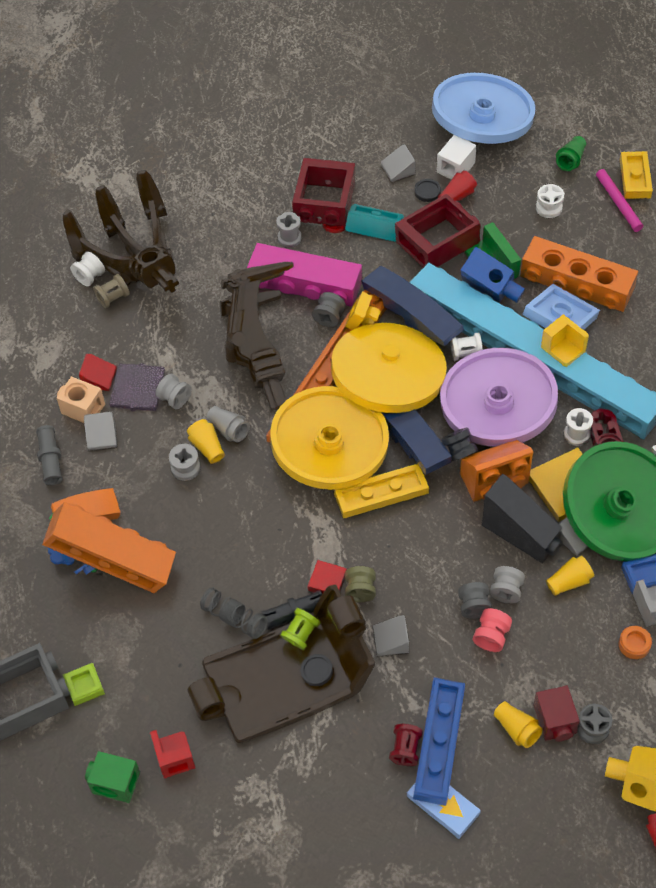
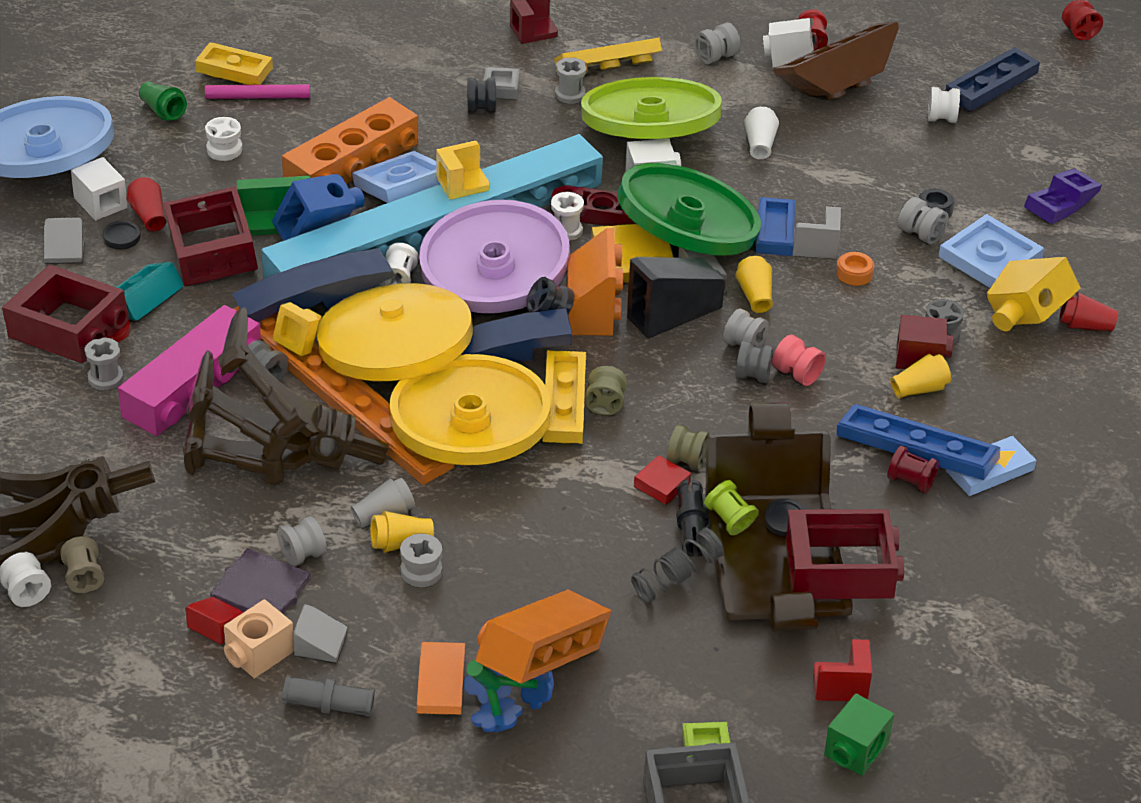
camera: 75 degrees left, 15 degrees down
none -> olive wheel [584,366,627,416]
none -> dark red window [785,509,904,599]

